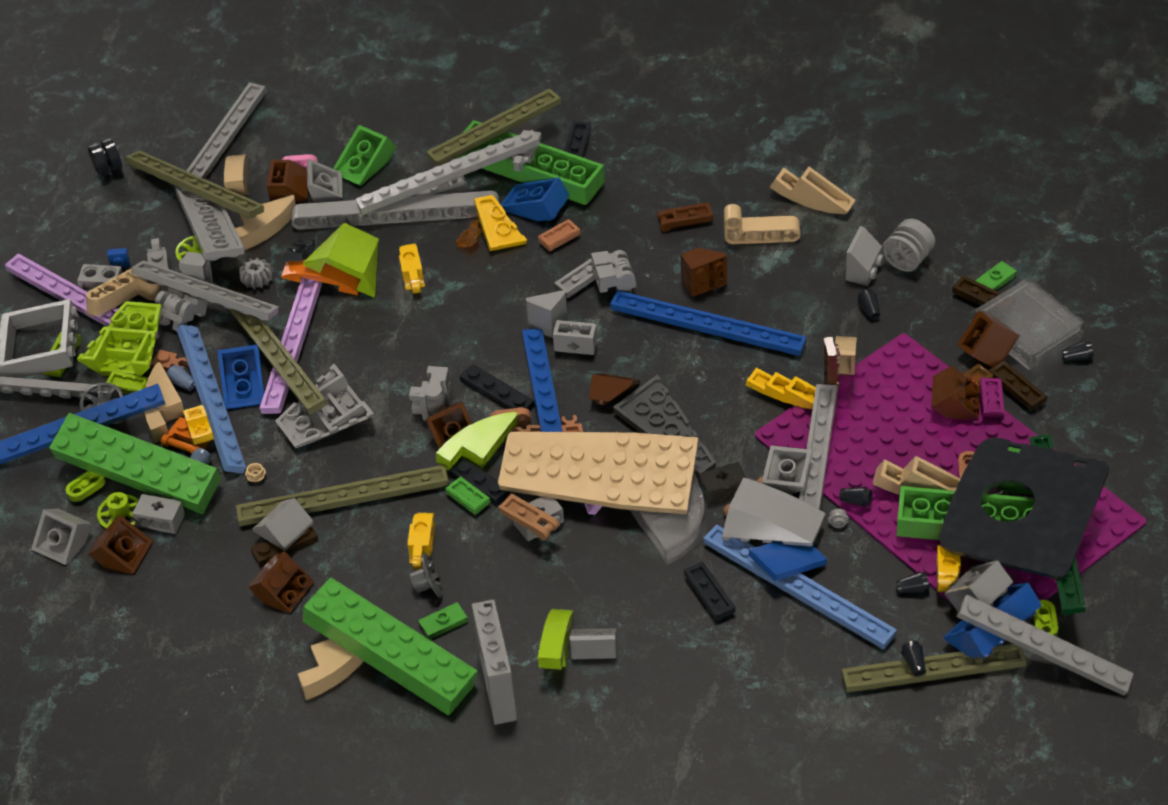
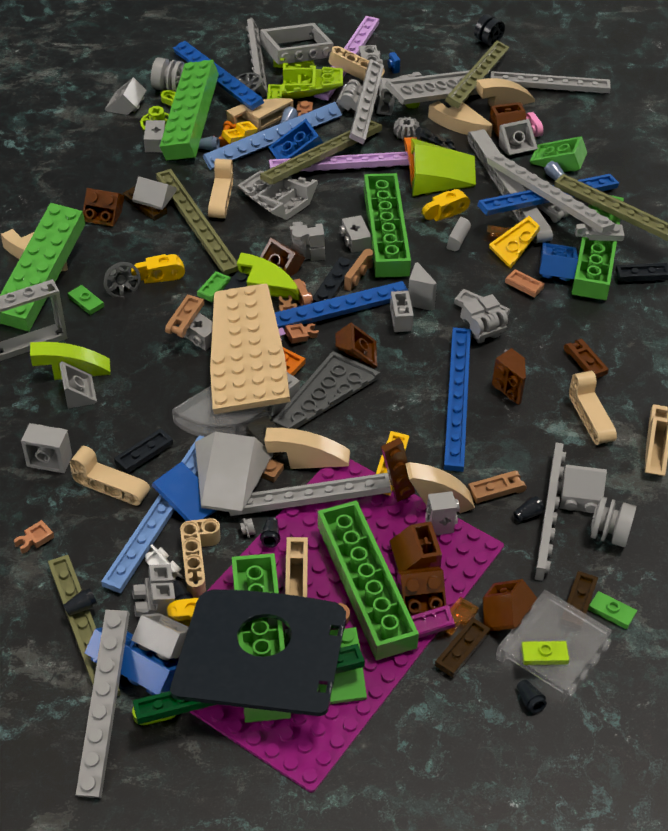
camera: 70 degrees right, 0 degrees up
reddish brown slope [88,515,152,574] -> none
tan plate [245,463,266,482] -> none
light grey slope [762,446,813,495] -> none
none -> nougat plate [14,520,54,554]
none -> light grey brick [21,423,72,473]
none -> tan beam [70,446,150,506]
none -> light grey hips [132,564,175,617]
none -> white hinge [145,544,184,582]
none -> light grey wheel [151,57,184,92]
none -> tan beam [180,518,221,598]
none -> tan beam [208,158,233,218]
none -> tan slope [264,428,350,469]
none -> bright green brick [318,500,419,661]
none -> light grey brick [340,215,371,253]
none -> medium nougat plate [344,249,373,291]
none -> bright green brick [364,173,411,277]
none -> reddish brown slope [389,521,442,571]
none -> light grey brick [425,491,460,535]
none -> light grey brick [446,217,471,251]
none -> medium nougat plate [468,471,527,503]
none -> blue plate [477,174,619,216]
none -> lime plate [521,641,569,665]
none -> light grey plate [535,443,566,581]
none -> sand blue cone [544,161,565,181]

